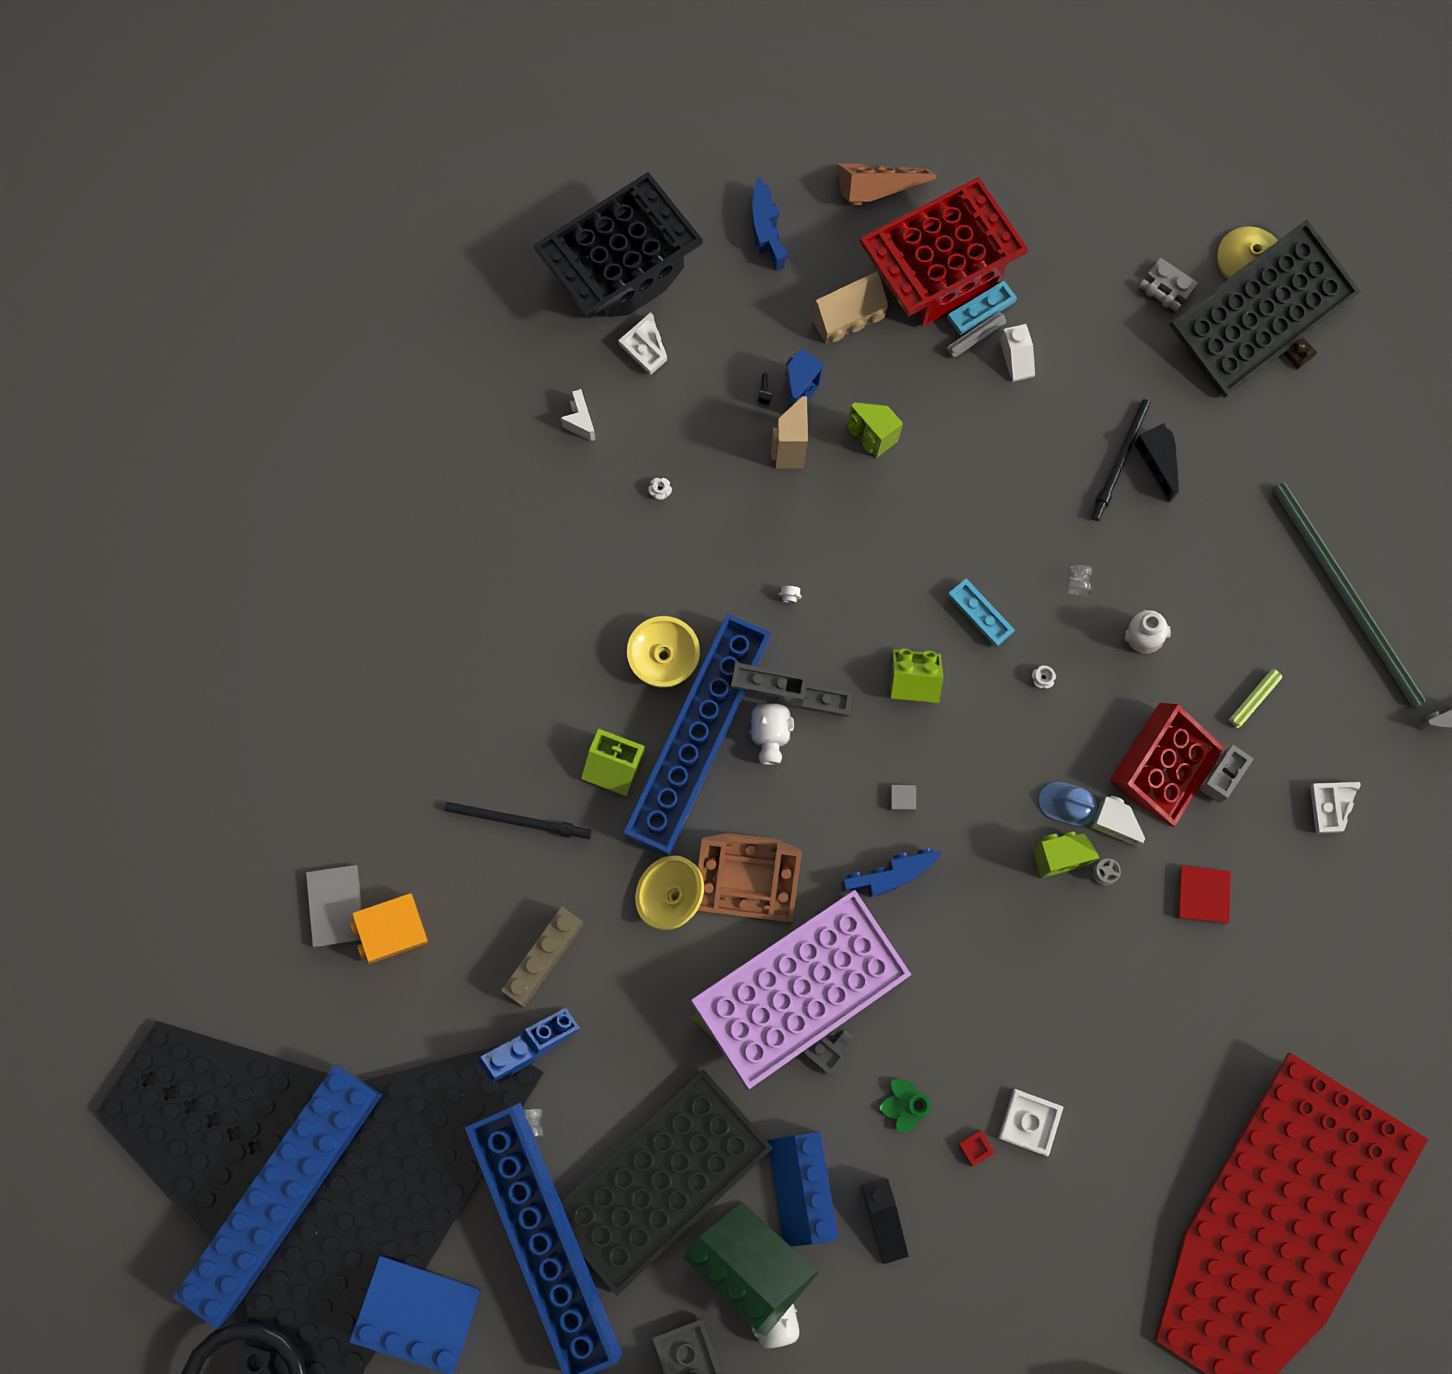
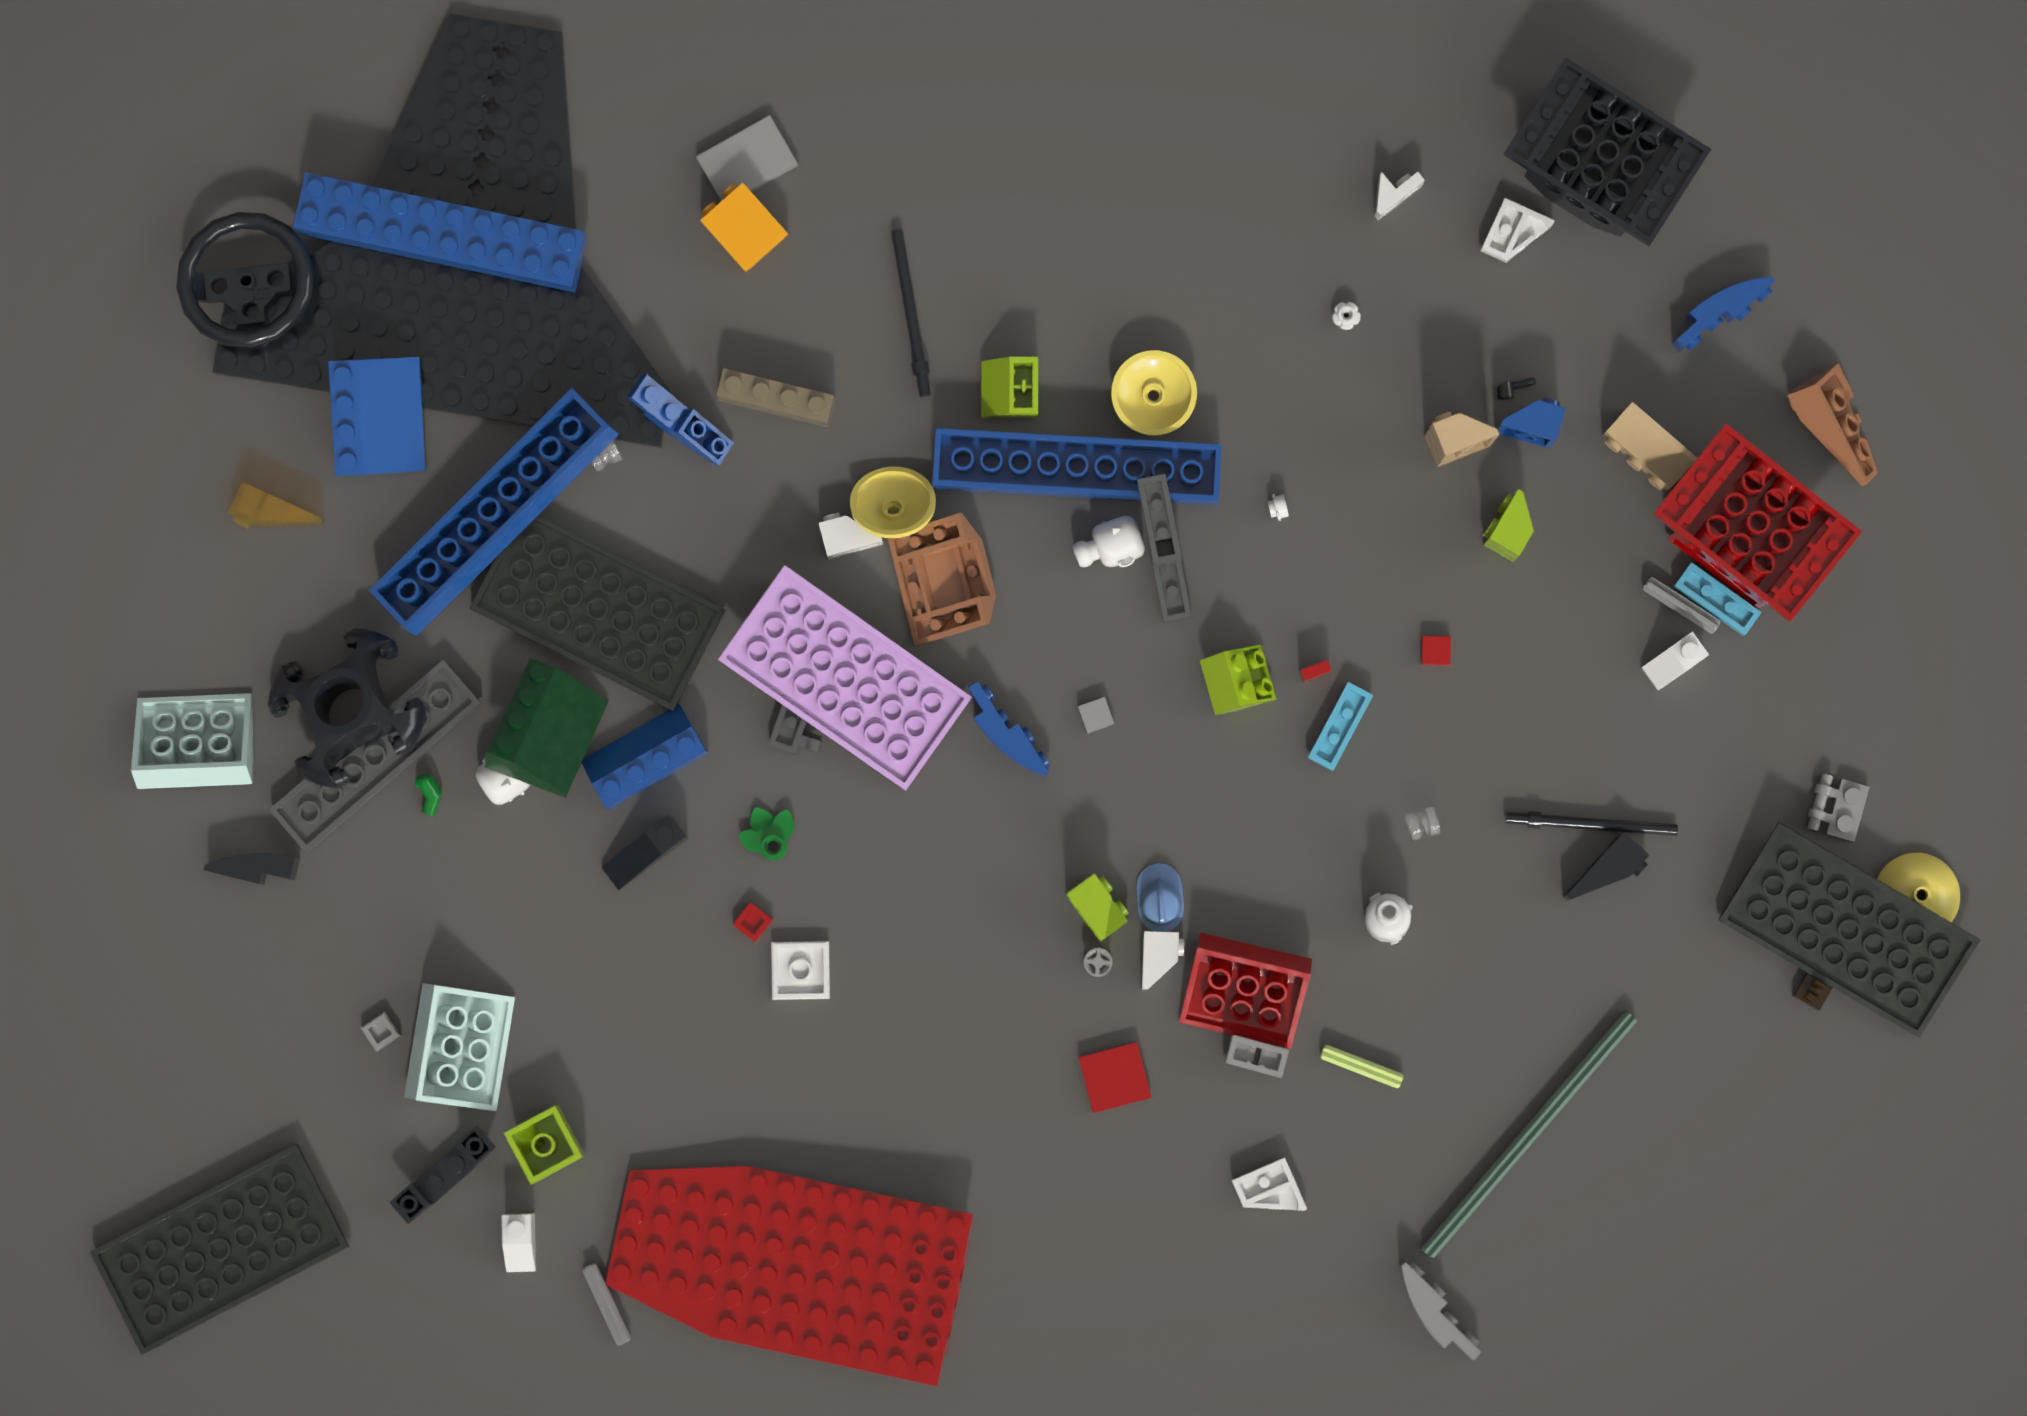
camera: 75 degrees right, 10 degrees up
white plate [1032,665,1056,689] -> none
none -> white slope [819,513,883,559]
none -> red tile [1299,660,1332,683]
none -> red tile [1421,636,1451,666]

